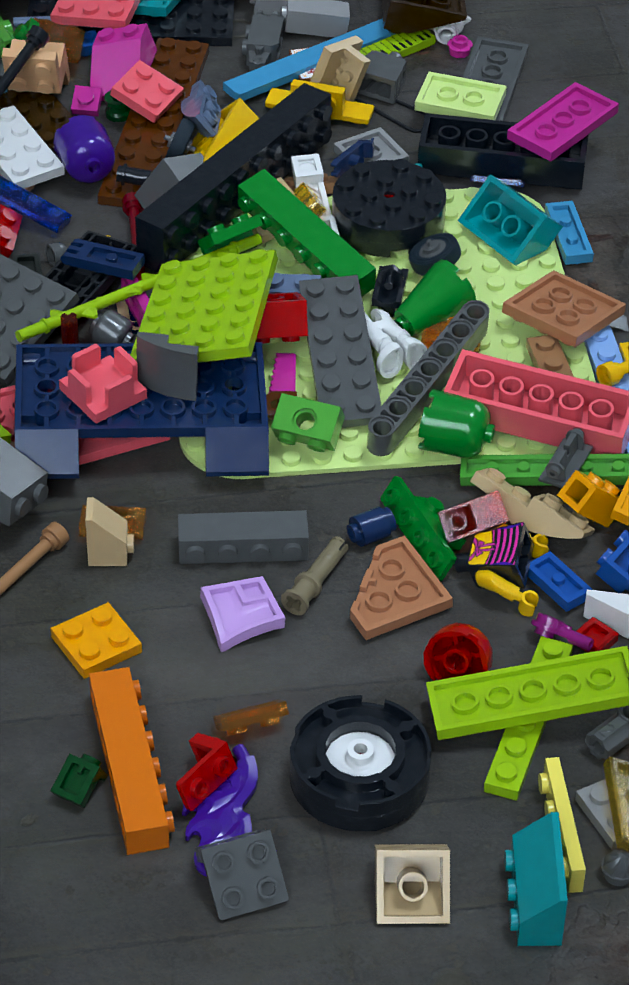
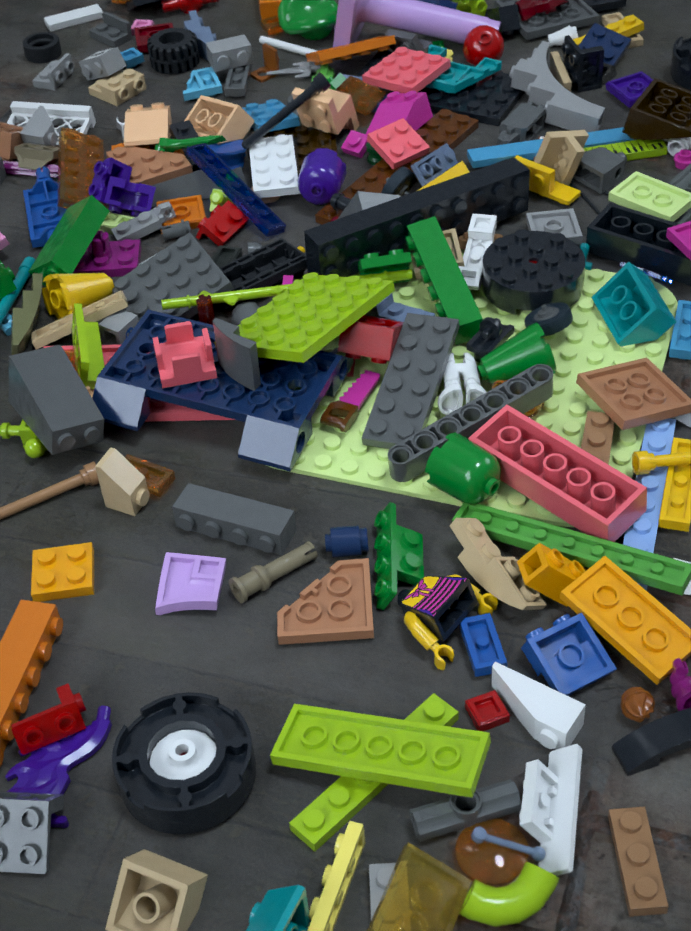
camera: 30 degrees right, 0 degrees up
dark blue hinge [61,239,145,280] -> none
clear orange plate [213,699,289,735] -> none
bright green brick [271,393,345,452] -> none
clear yellow beam [293,182,327,218] -> none
dark blue piece [330,138,374,177] -> none
red cylinder [423,623,493,681] -> none
clear red slope [437,490,511,543] -> none
magenta plate [531,612,594,651] -> none
dark grey hinge [538,428,593,488] -> none

